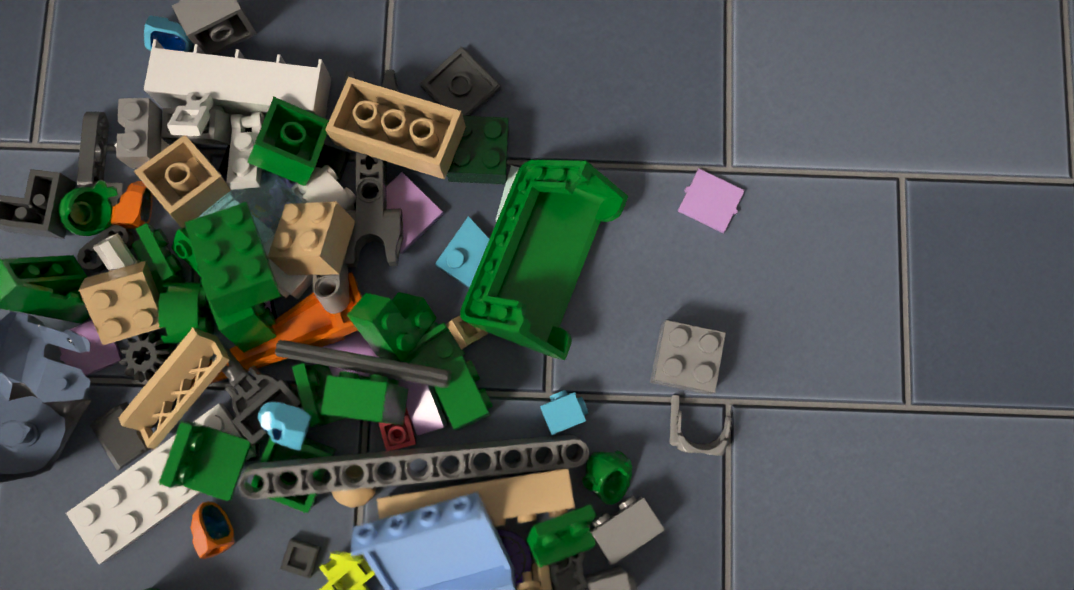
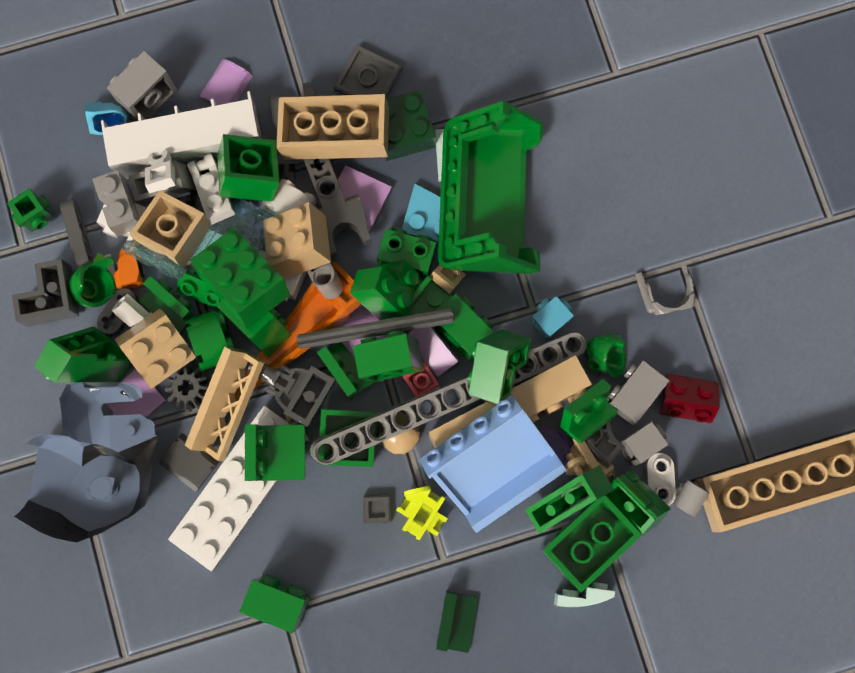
camera: 15 degrees left, 0 degrees up
orange rock [190,501,235,559] -> none
medium azure rock [258,402,312,450] -> none
light grey brick [650,320,726,395] -> none
lavender piece [678,169,745,233] -> none
none -> green brick [7,188,54,232]
none -> clear light blue tile [122,240,186,279]
none -> lavender piece [199,59,253,105]
none -> green brick [377,228,436,277]
none -> brick [468,329,531,404]
none -> dark red bracket [660,373,720,423]

